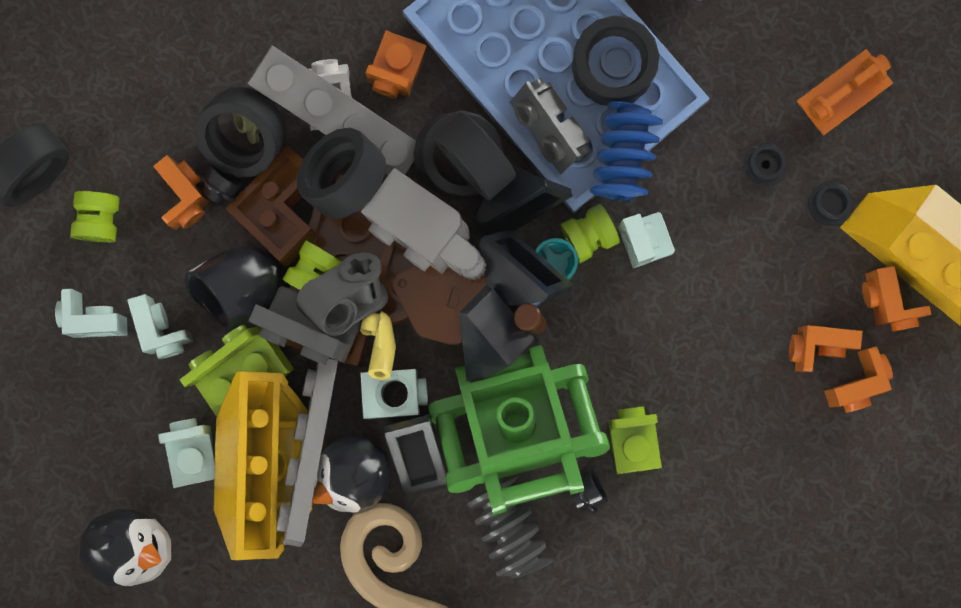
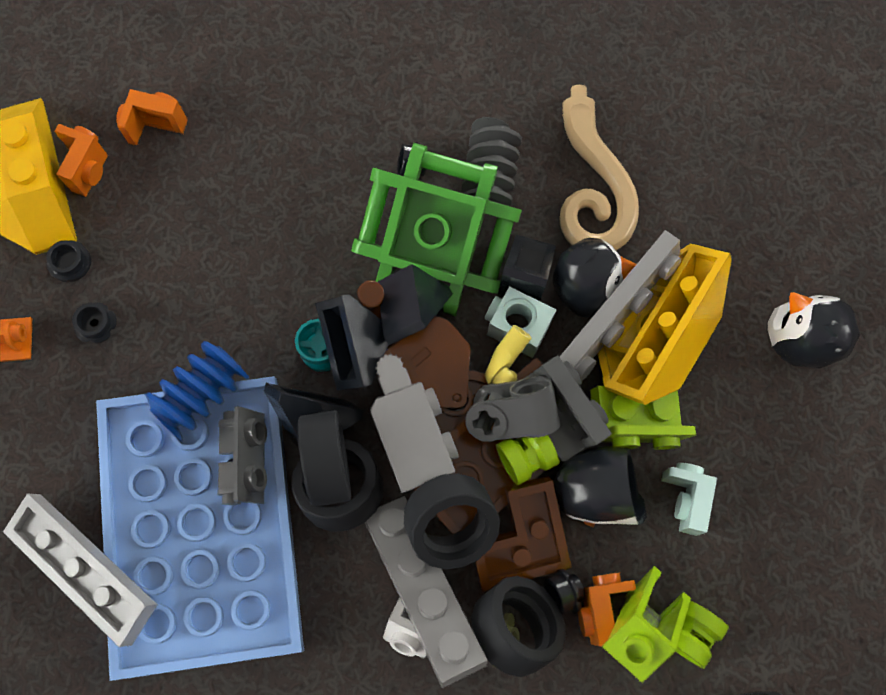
camera: 150 degrees left, 10 degrees down
light aqua bracket [55,289,127,338] -> none
light aqua bracket [158,418,215,488] -> none
orange bracket [365,30,427,99] -> none
lime wheel [560,204,620,263] -> none
black tyre [572,15,660,106] -> none
lime bracket [608,406,662,474] -> none
light aqua bracket [618,212,675,269] -> none
orange bracket [789,325,862,373] -> none
none -> lime window [602,566,691,683]

